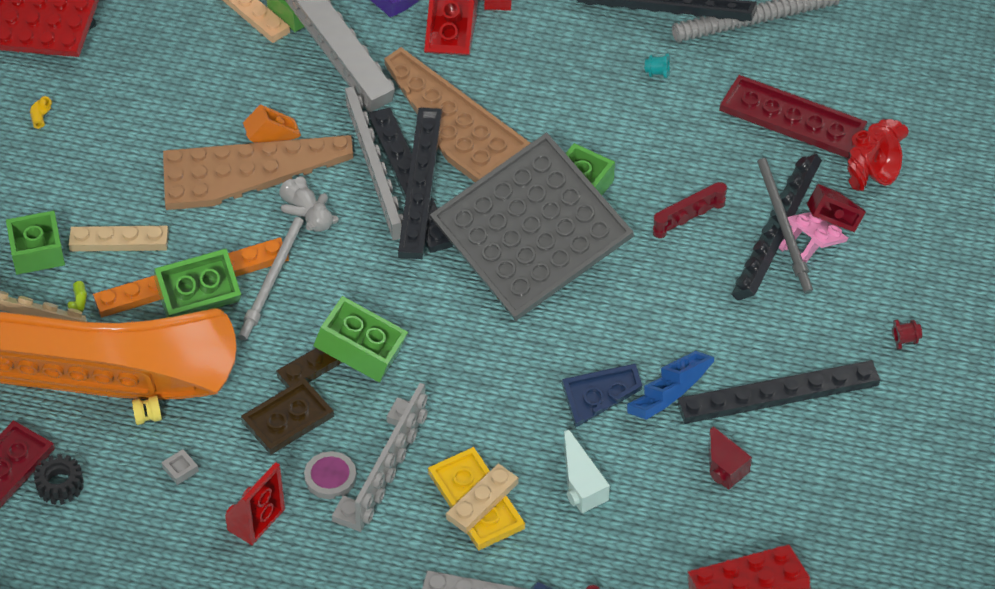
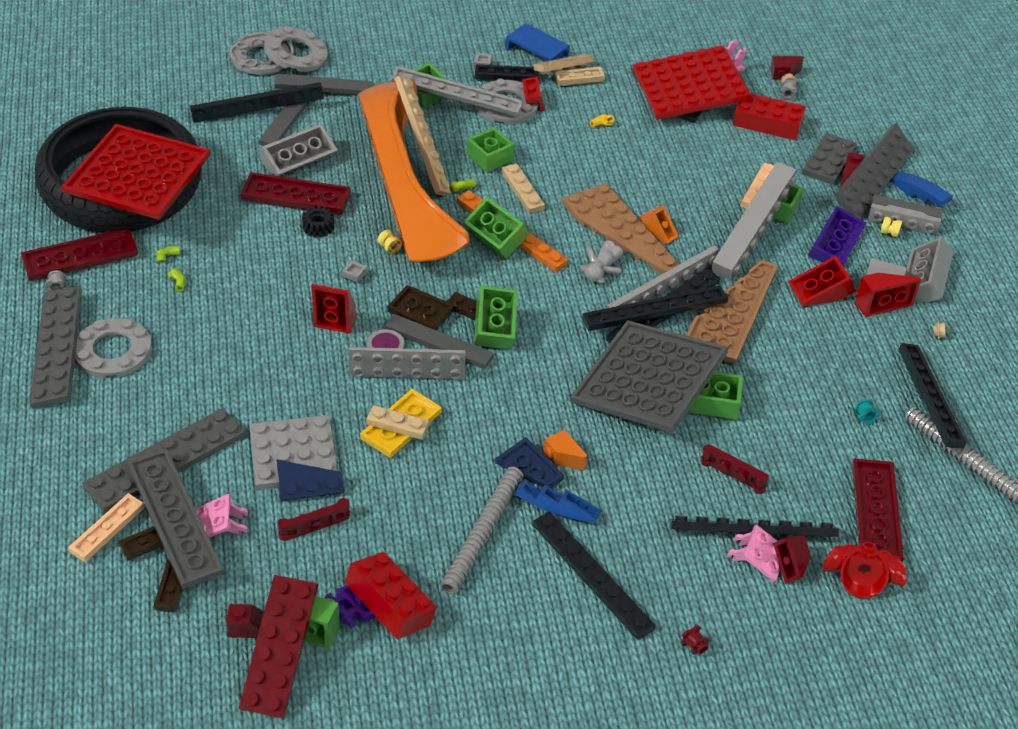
camera: 65 degrees right, 5 degrees down
light grey bar [238,217,304,341] -> none
light aqua slope [564,430,610,513] -> none
dark red slope [708,426,752,490] -> none
dark grey bar [757,158,813,293] -> none
none -> dark grey tile [385,314,494,369]
none -> light grey piece [441,467,524,595]
none -> orange slope [543,430,587,470]

